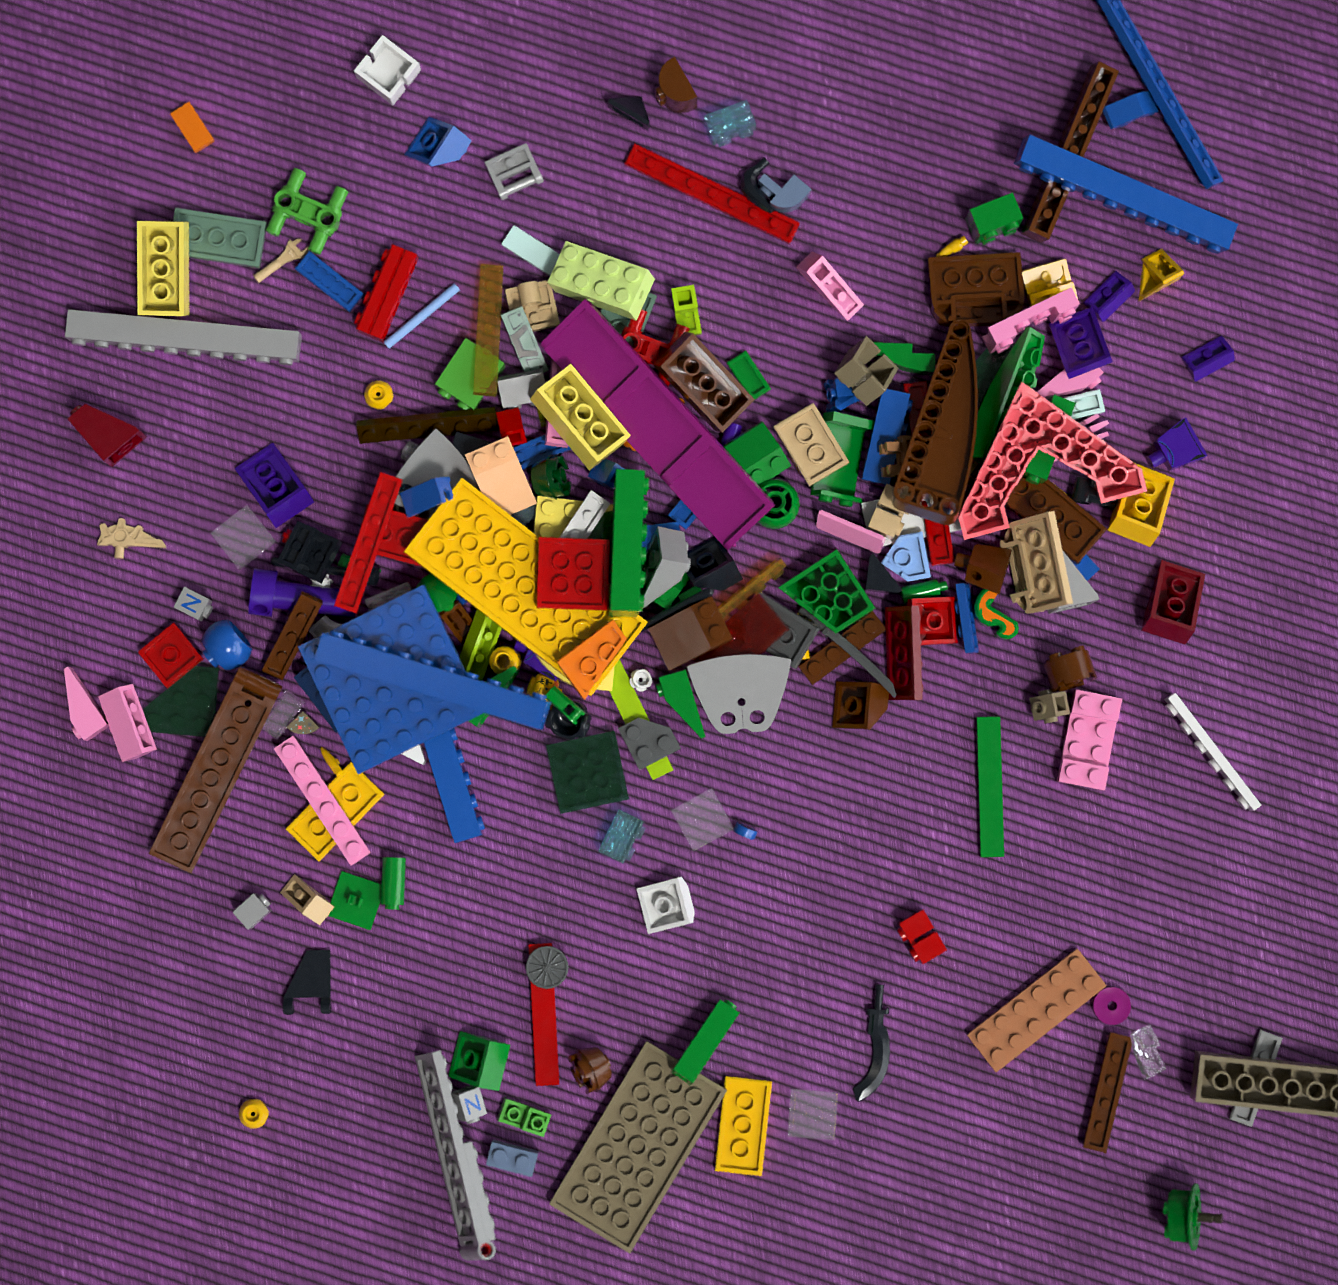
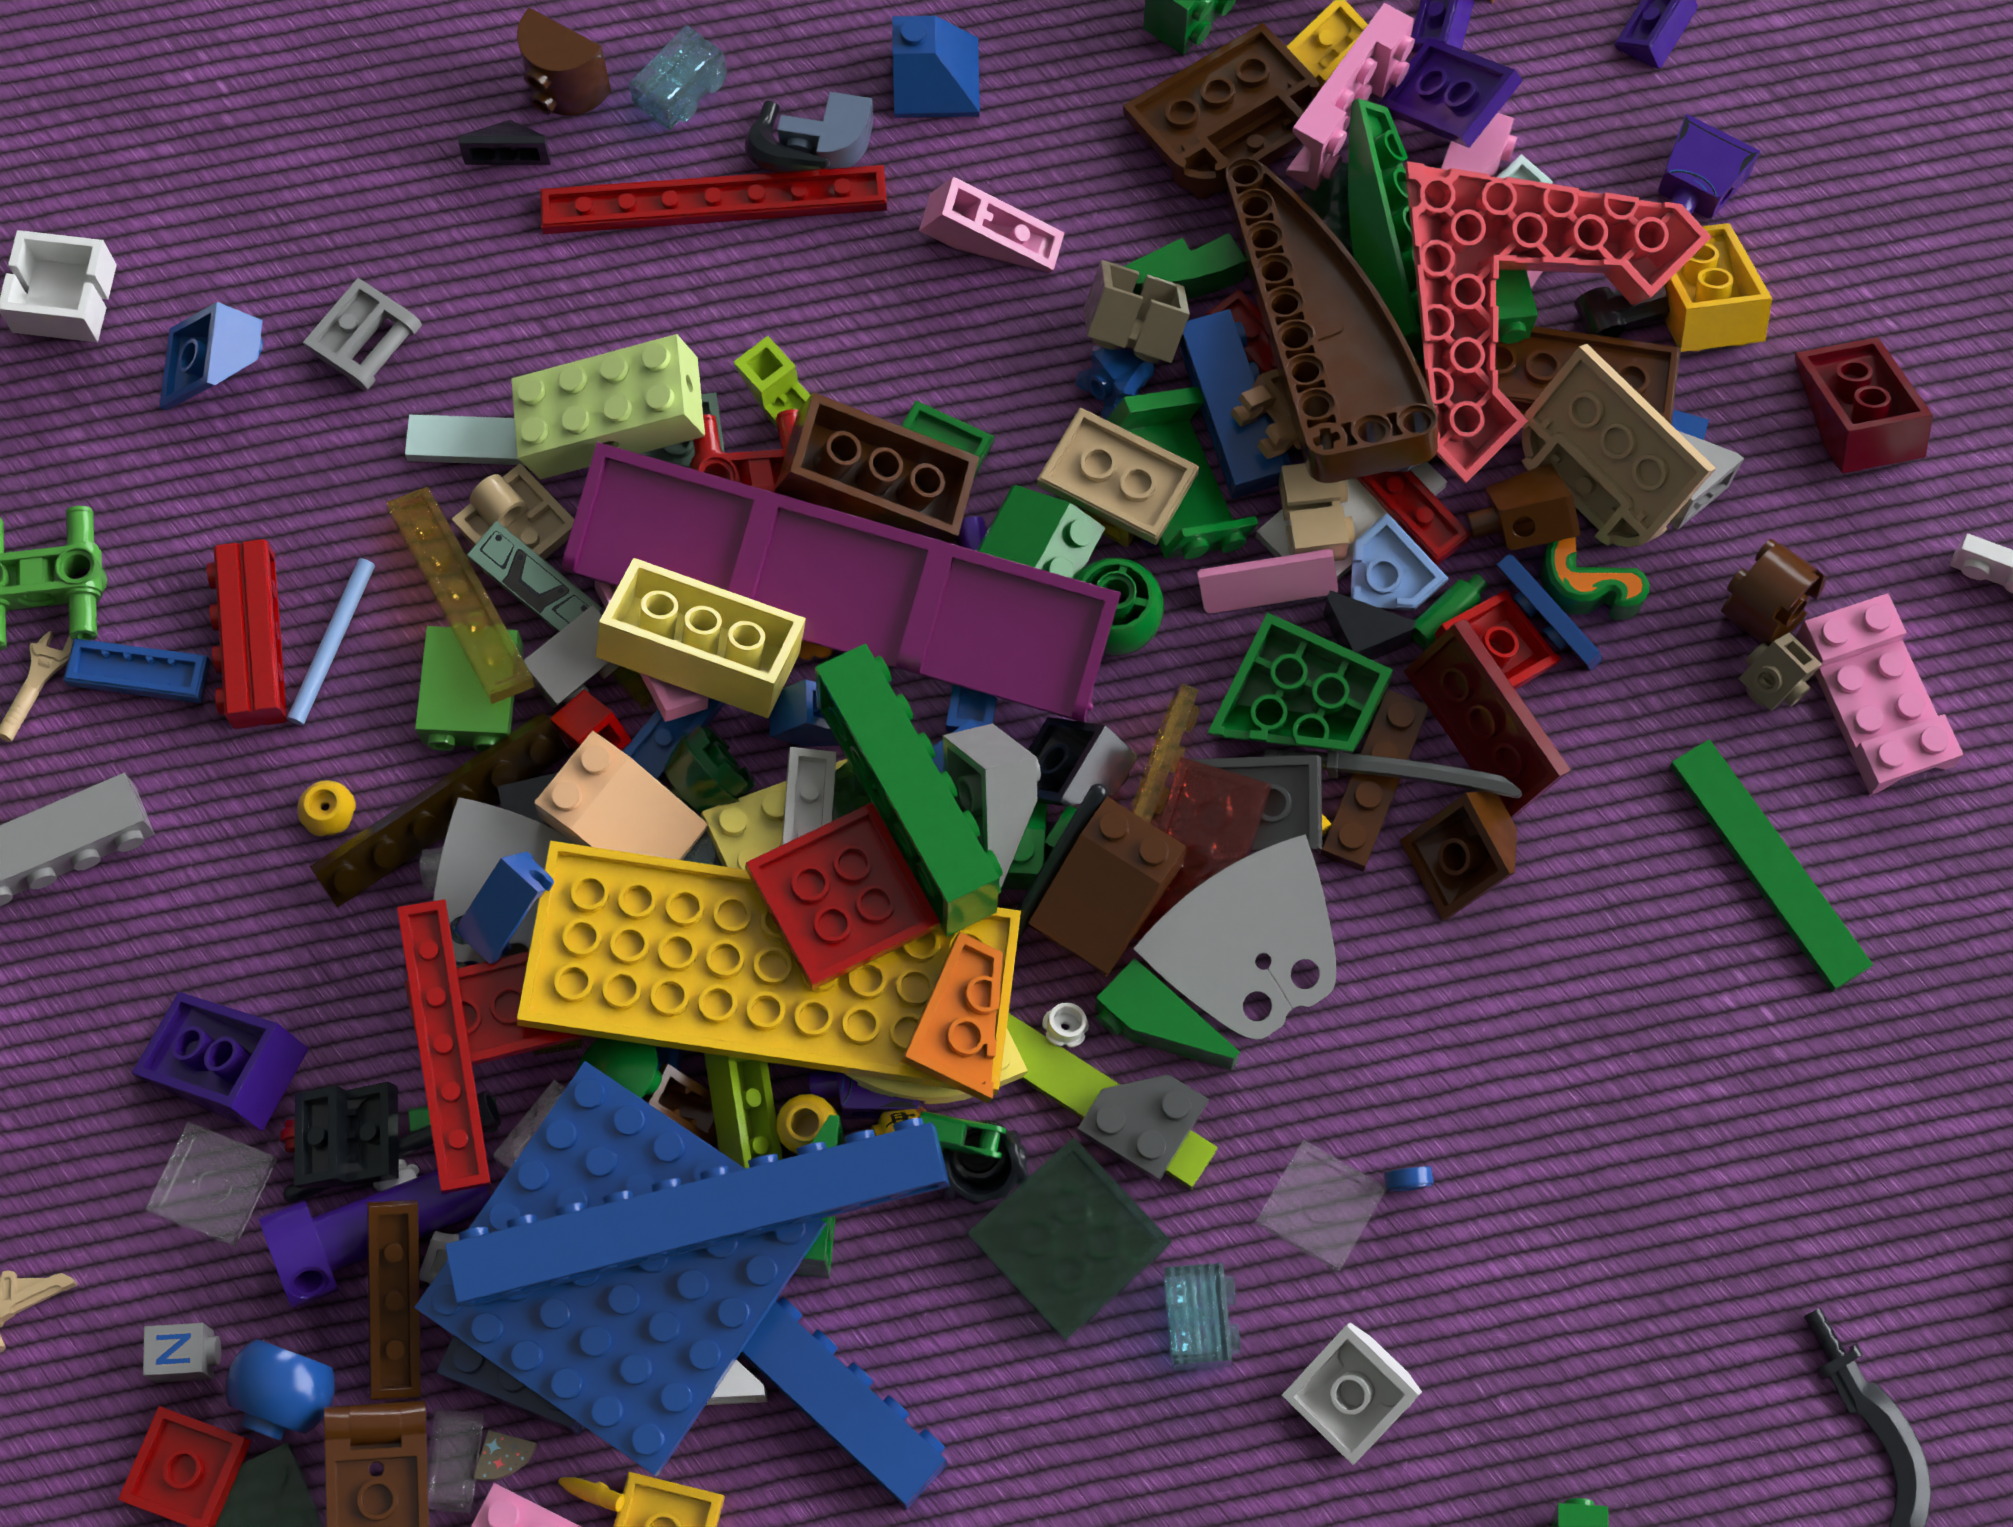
camera: 30 degrees left, 15 degrees down
red piece [897,909,947,964] -> none
yellow piece [936,235,968,257] -> none
none -> blue slope [892,16,980,118]

